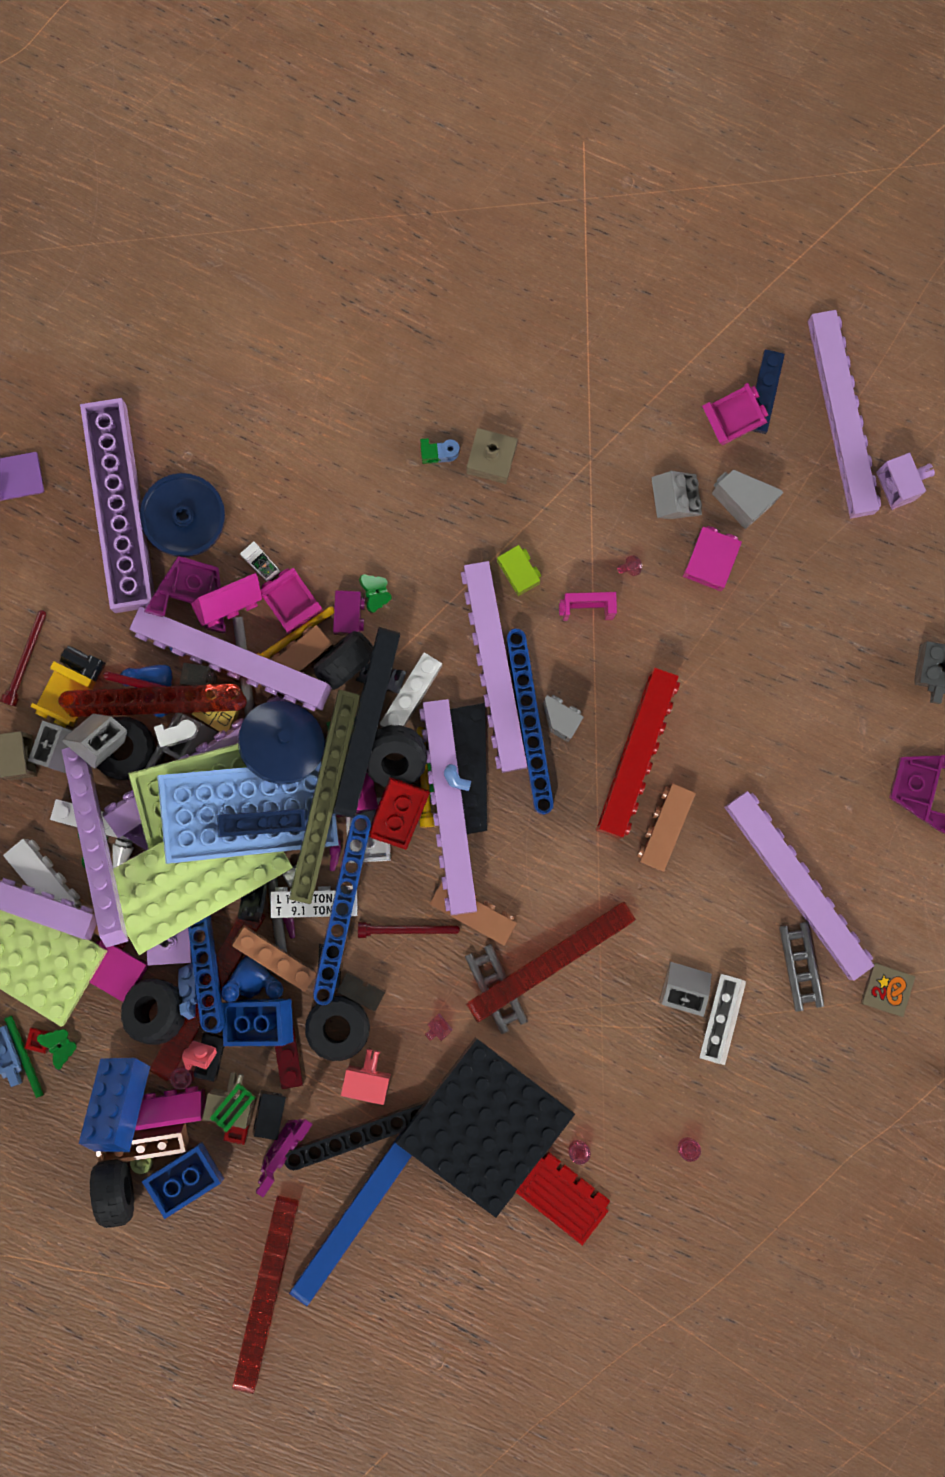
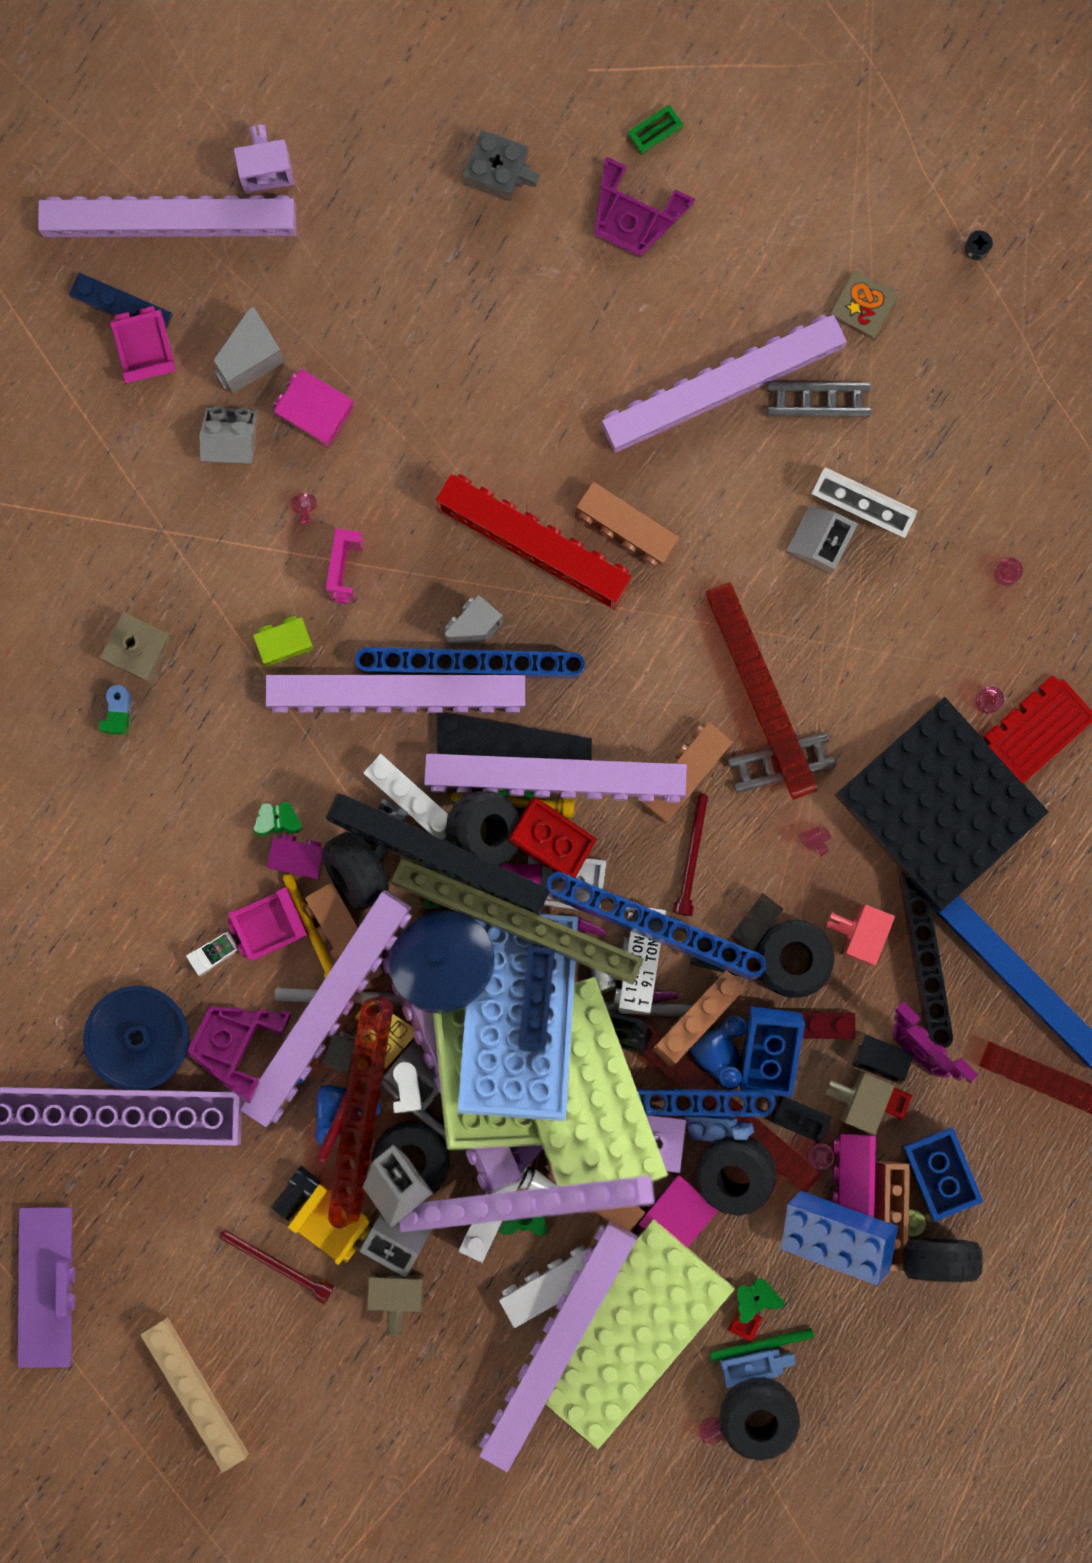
camera: 75 degrees left, 0 degrees up
coral bracket [182,1041,217,1070] -> none
dark pink slope [191,573,262,628] -> none
green tile [210,1083,256,1132] -> none
medium blue arm [444,764,471,791] -> none

